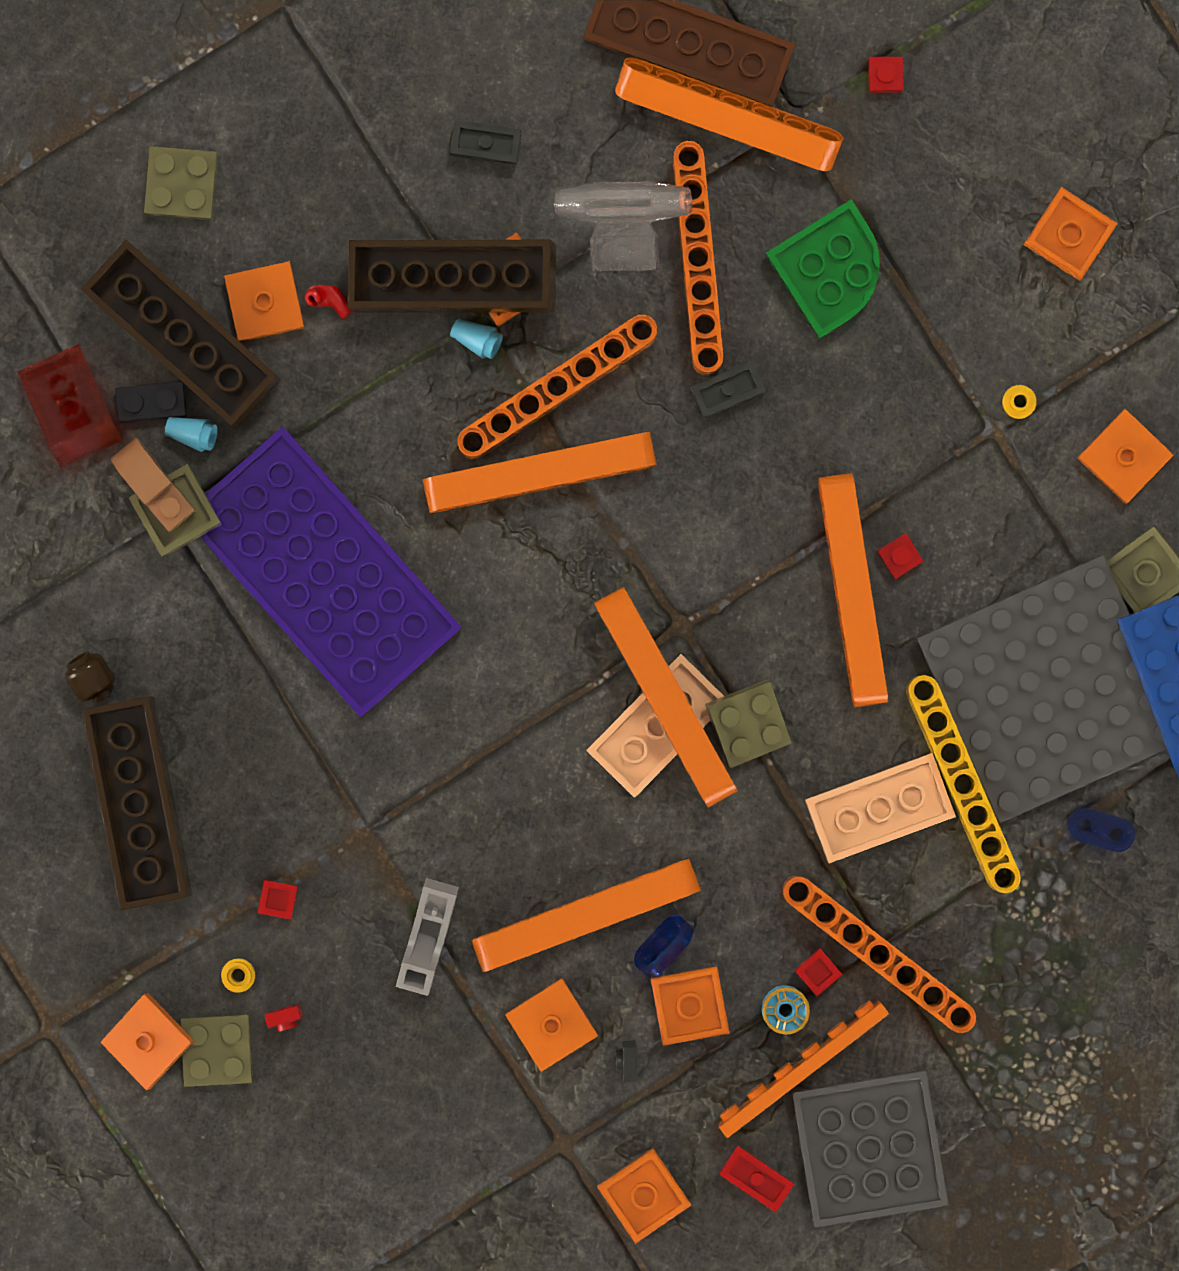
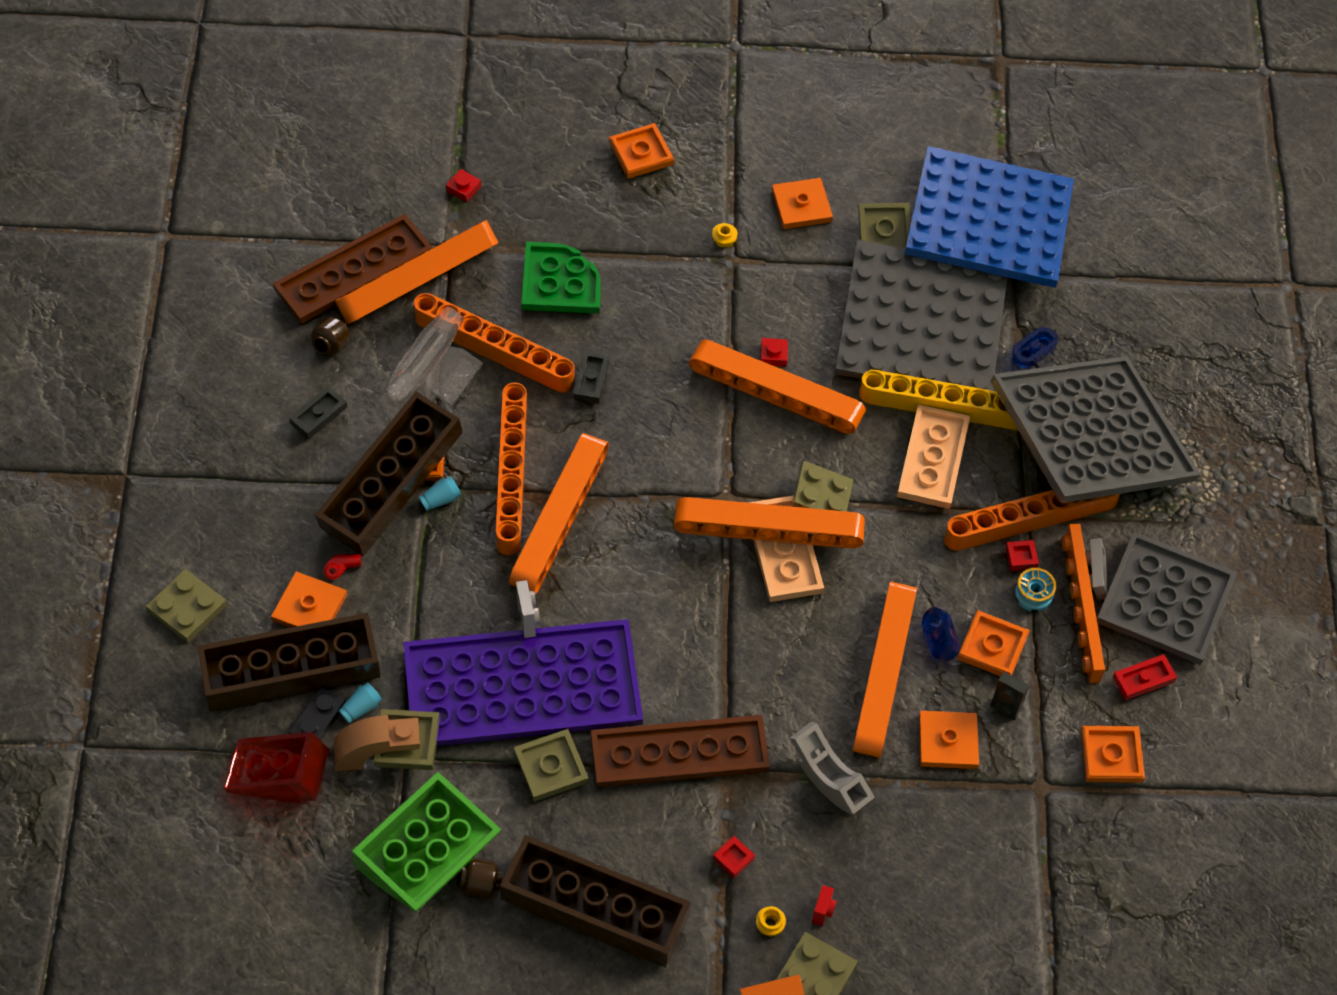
camera: 60 degrees left, 30 degrees down
none -> dark brown head [311,317,350,356]
none -> bright green slope [352,772,501,913]
none -> olive plate [514,729,589,802]
none -> light grey plate [516,580,540,638]
none -> reddish brown plate [591,715,770,787]
none -> dark grey plate [990,356,1201,503]
none -> light grey plate [1086,538,1108,600]

